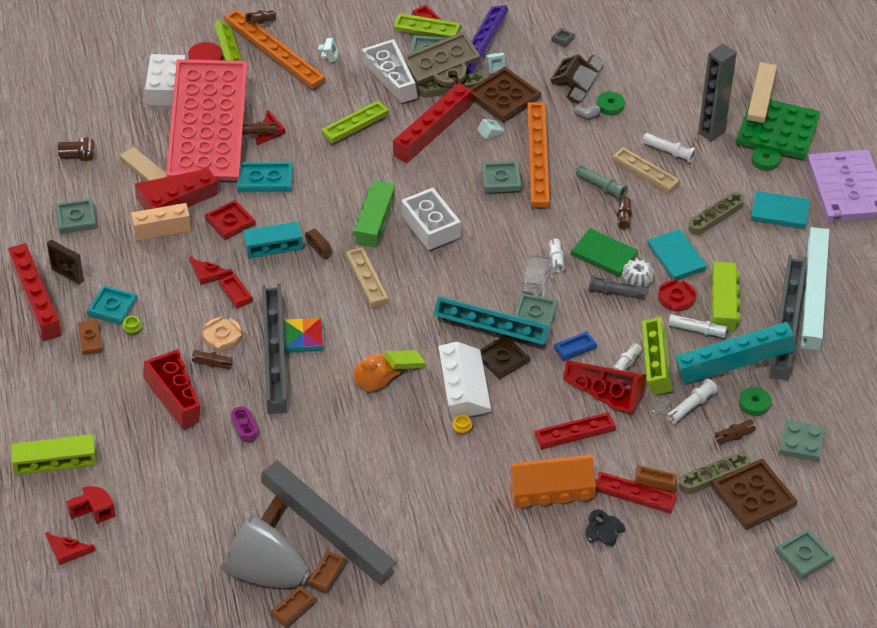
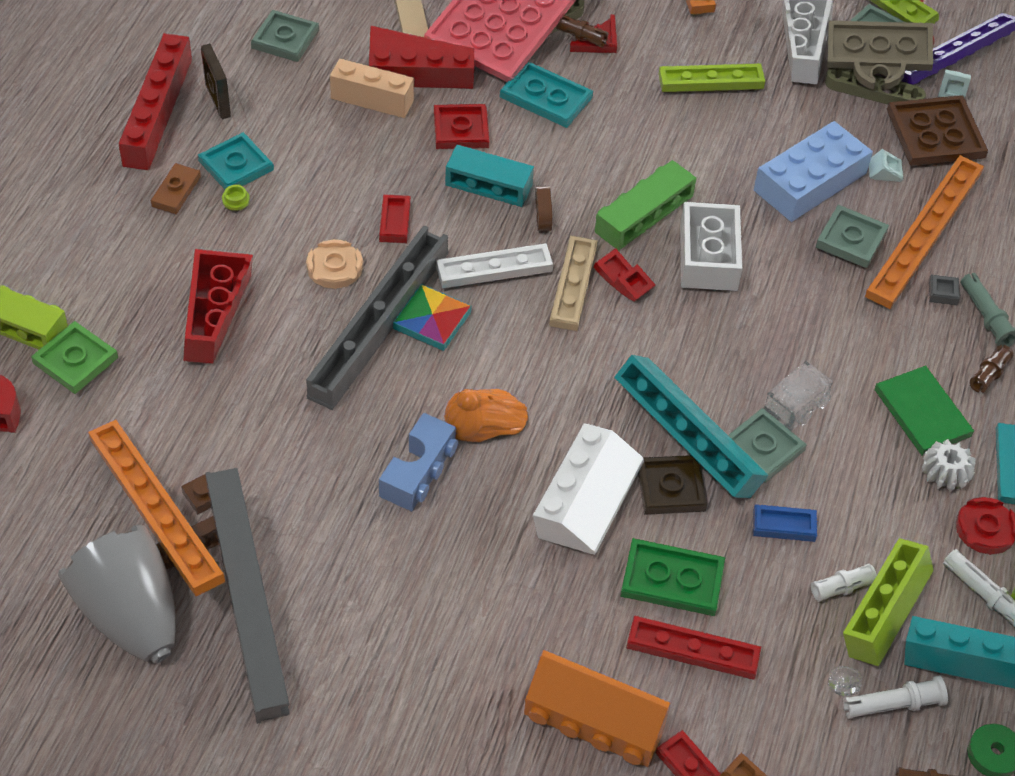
camera: 30 degrees right, 5 degrees up
red tile [189,256,233,285] -> none
reddish brown pin [192,350,233,369] -> none
magenta plate [230,407,258,441] -> none
dark orange plate [270,586,316,628] -> none
dark orange plate [307,551,346,593] -> none
lime tile [384,350,426,369] -> none
red brick [393,83,472,163] -> none
yellow plate [452,414,472,433] -> none
white pin [549,239,565,273] -> none
red wedge [563,360,647,413] -> none
dark grey pin [588,275,647,299] -> none
none -> bright green plate [31,321,118,394]
none -> orange plate [88,420,226,596]
none -> reddish brown plate [181,474,211,515]
none -> medium blue arch [379,413,458,511]
none -> white plate [436,243,553,289]
none -> red slope [593,248,656,302]
none -> green tile [620,538,726,616]
none -> light blue brick [753,121,873,222]
none -> dark grey tile [929,275,960,305]

